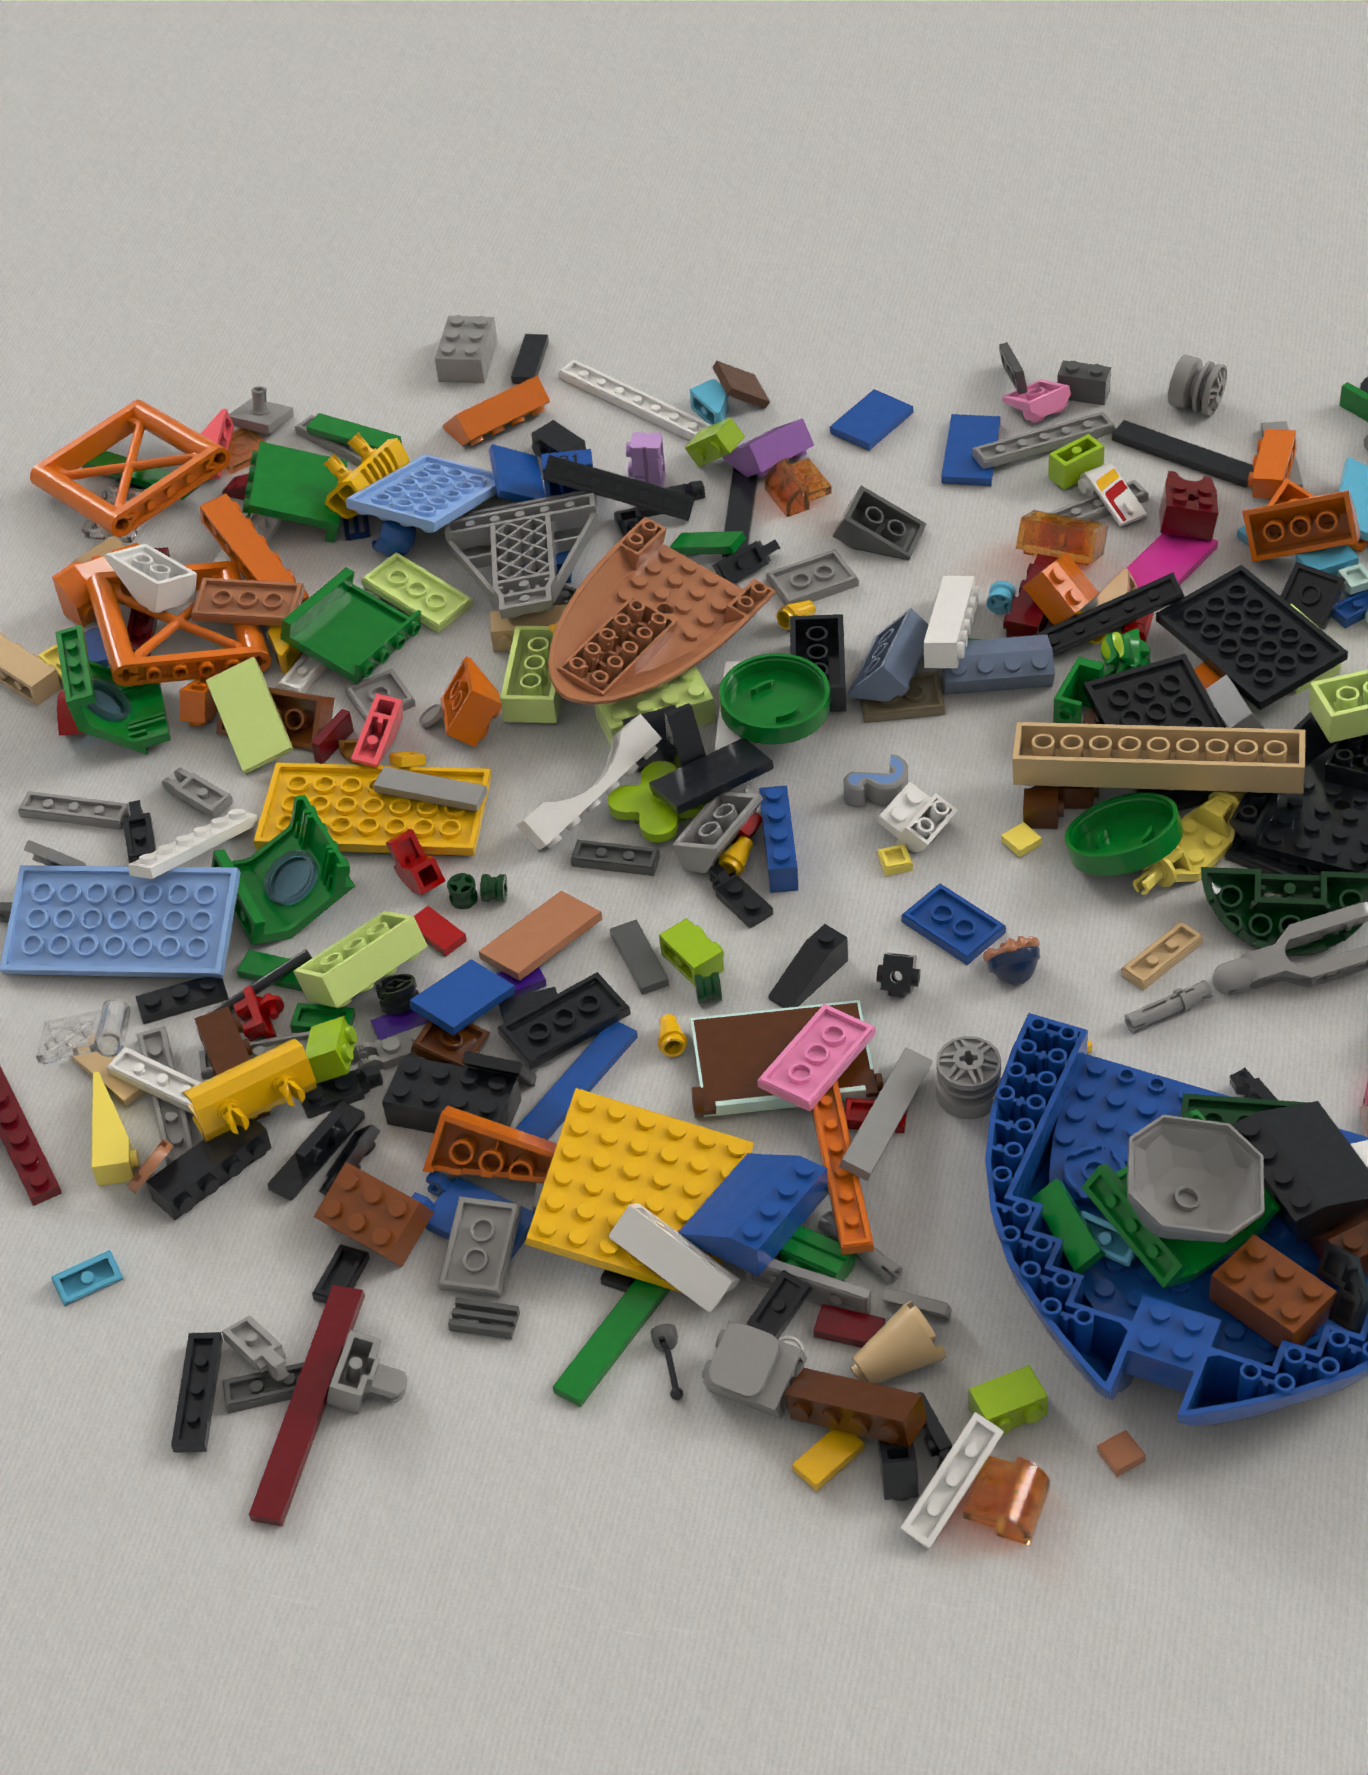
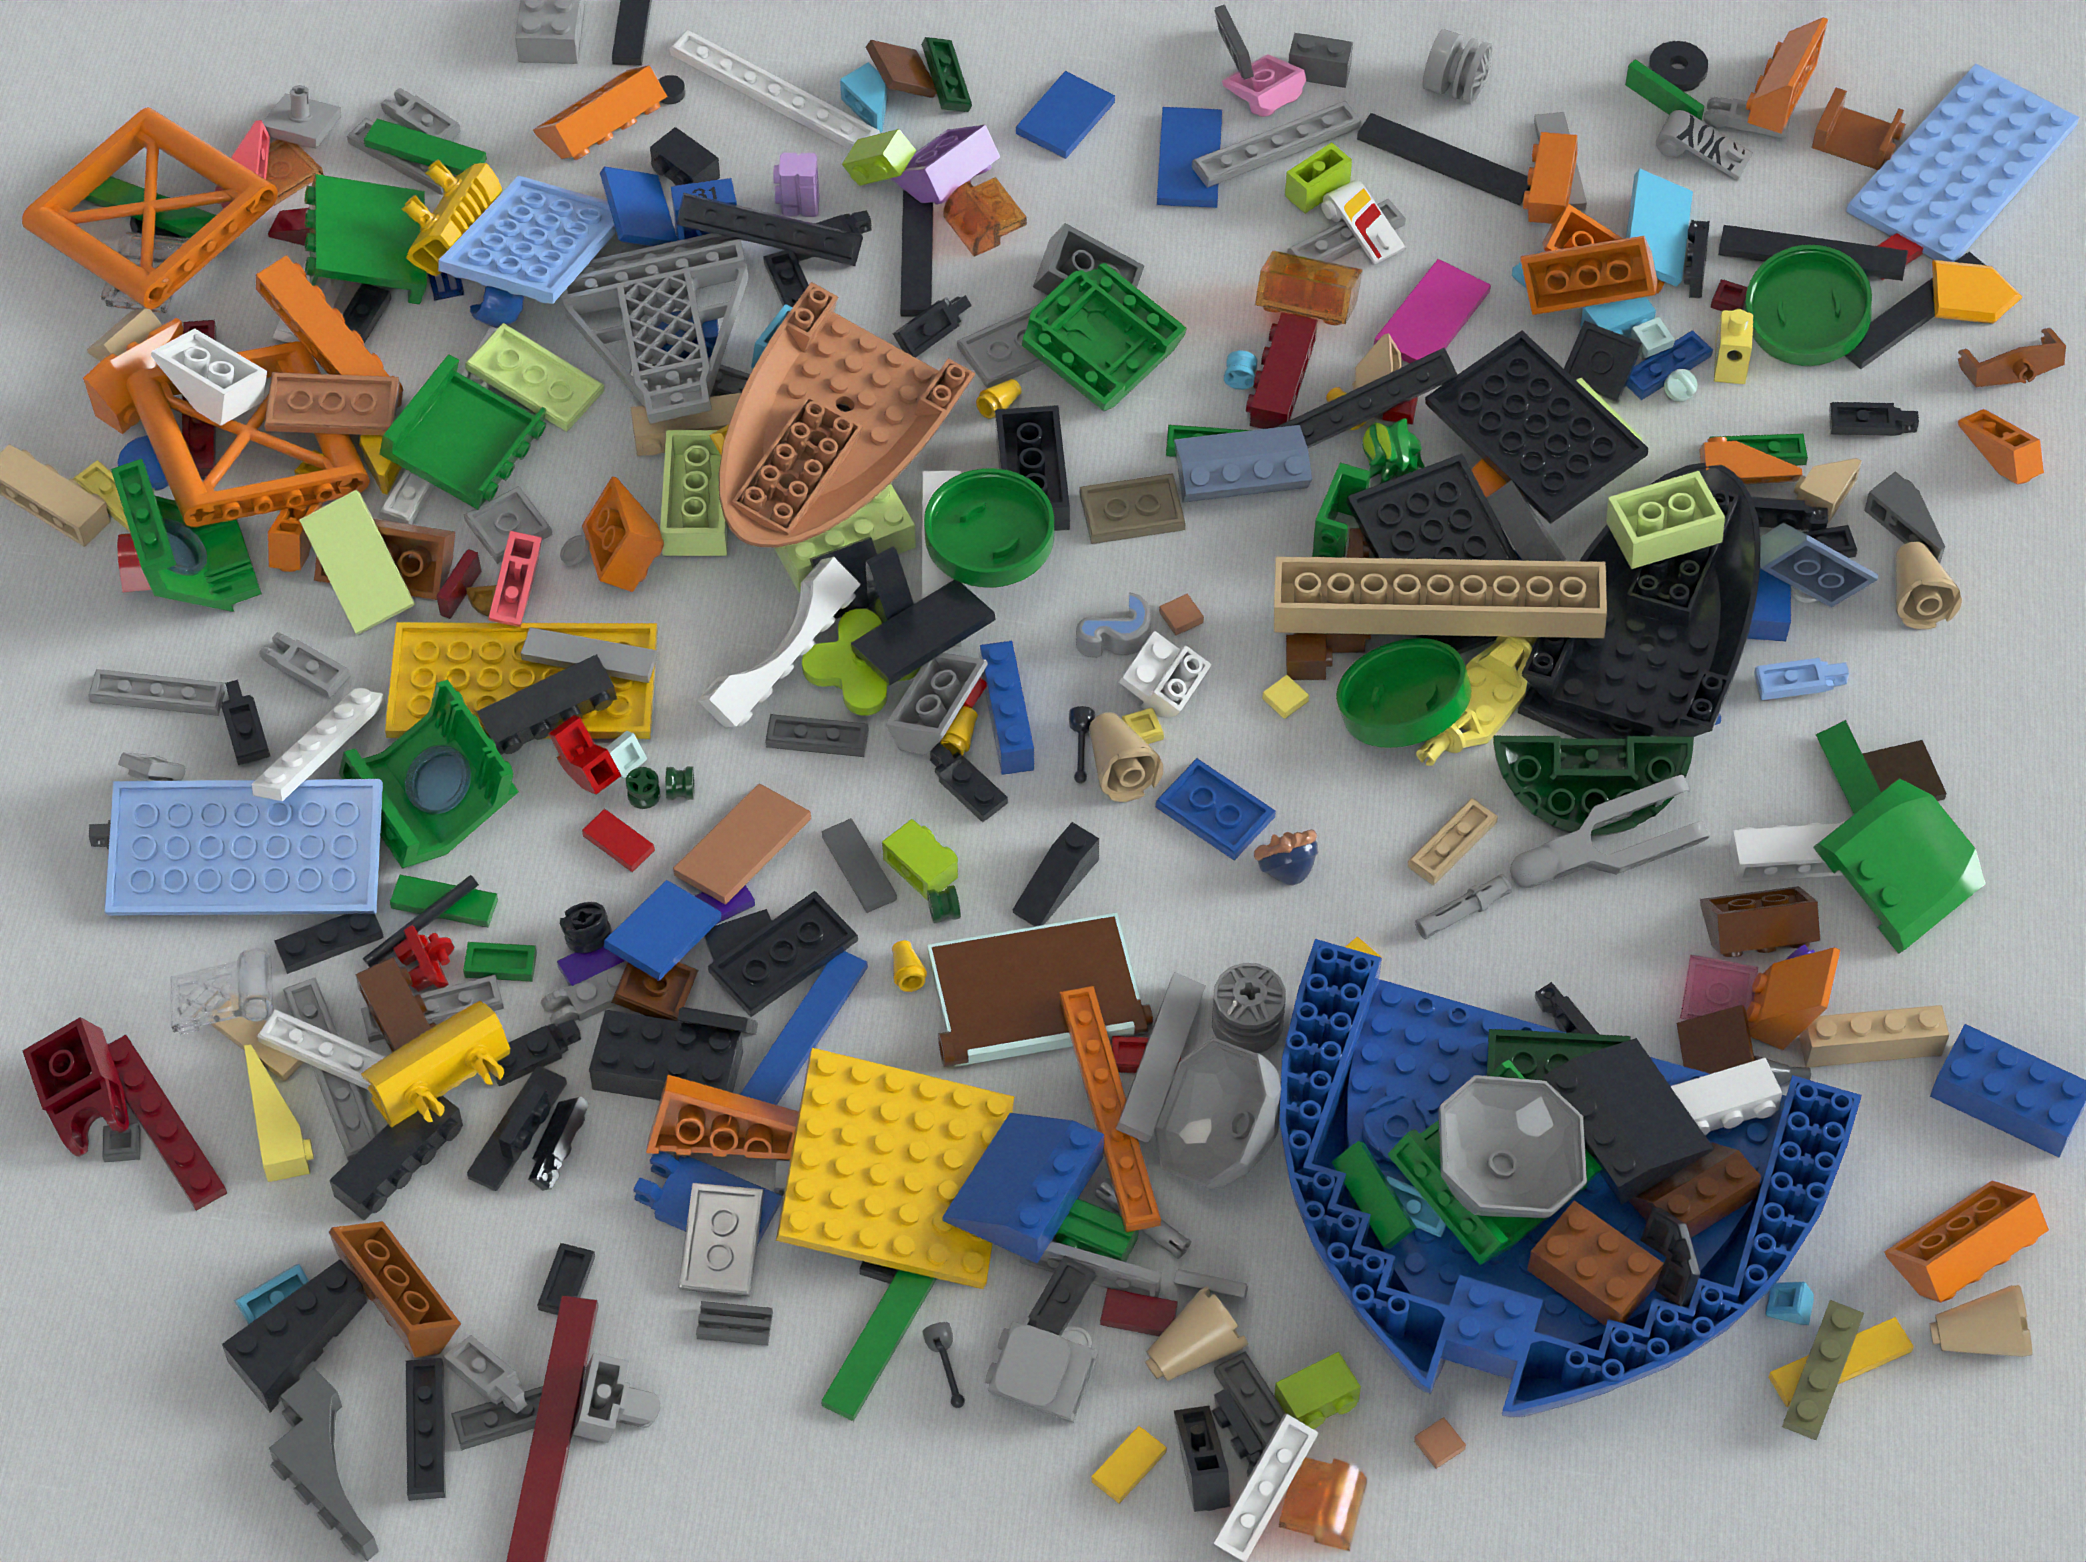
camera: 10 degrees left, 10 degrees up
nougat tile [127,1139,174,1194] -> none
yellowish green brick [293,911,428,1008] -> none
lime brick [305,1016,357,1084] -> none
dark orange brick [313,1162,434,1268] -> none
yellow tile [389,751,426,767] -> none
white panel [609,1203,740,1312] -> none
green tile [670,531,746,555] -> none
bright pink tile [758,1004,876,1112] -> none
reddish brown brick [784,1368,928,1447] -> none
sand blue slope [847,608,929,702] -> none
black brick [876,952,921,998] -> none
white brick [924,576,980,668] -> none
orange slope [1023,552,1099,626] -> none
dark red brick [1159,471,1218,541] -> none
none -> black wedge [222,1259,367,1413]
none -> dark grey arch [269,1368,379,1561]
none -> dark orange slope [329,1221,461,1358]
none -> black plate [342,283,392,343]
none -> light grey hinge [381,88,461,141]
none -> black brick [477,654,617,755]
none -> light aqua tile [606,731,647,779]
none -> black tile [658,75,685,104]
none -> dark green tile [921,37,972,112]
none -> green wedge [1022,263,1187,411]
none -> black hinge [1069,706,1095,783]
none -> tan cone [1089,712,1163,802]
none -> light grey rock [1154,1037,1281,1189]
none -> nougat tile [1159,593,1204,636]
none -> dark grey tile [1214,1351,1286,1450]

